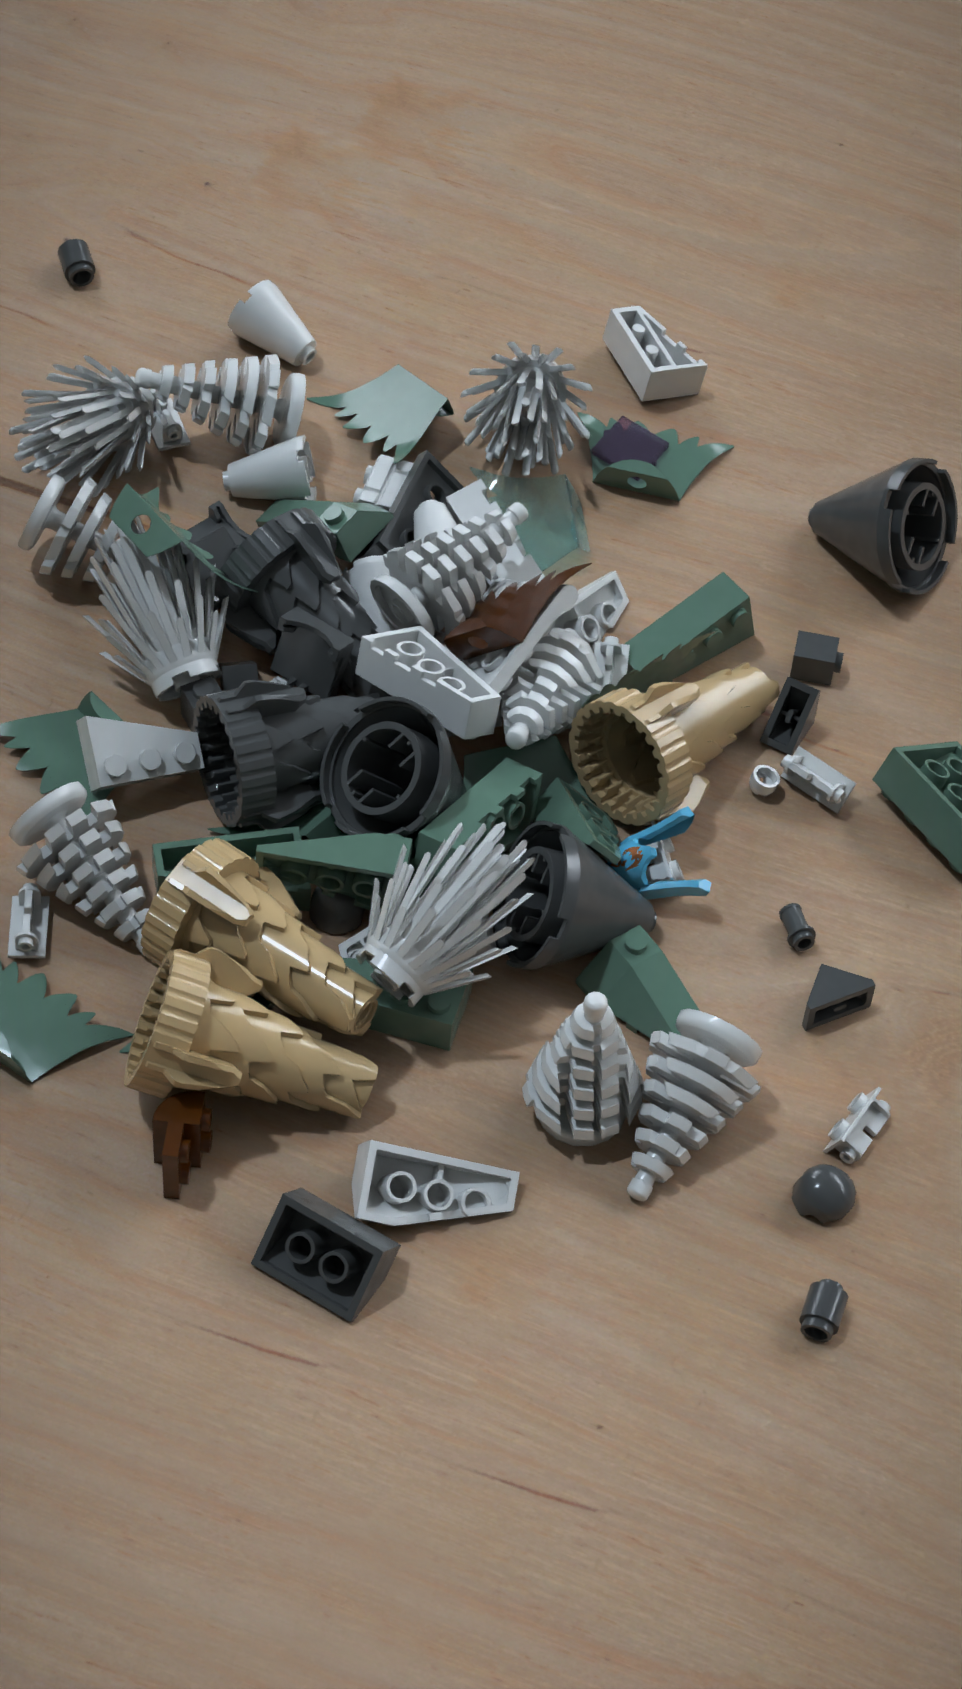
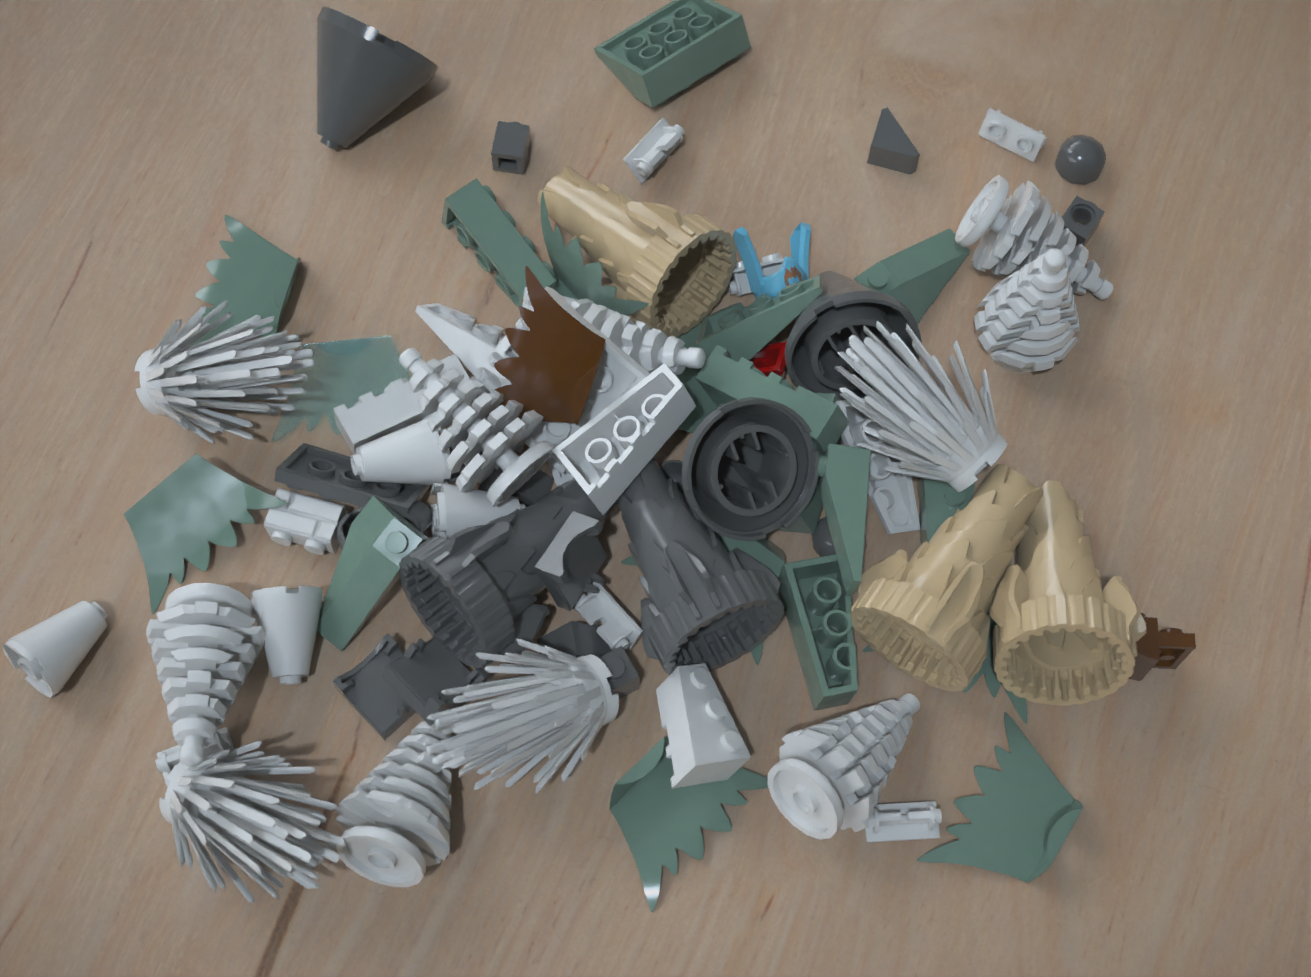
camera: 90 degrees left, 15 degrees up
sand green piece [109,483,258,592] -> none
dark grey slope [251,1188,401,1322] -> none
white wedge [351,1140,520,1226] -> none
clear purple piece [591,415,669,481] -> none
white wedge [602,306,708,402] -> none
white hinge [749,765,780,796] -> none
dark grey slope [760,677,821,755] -> none
dark grey pin [779,903,816,951] -> none
dark grey brick [799,1279,848,1342] -> none
none -> dark grey brick [1062,196,1105,247]

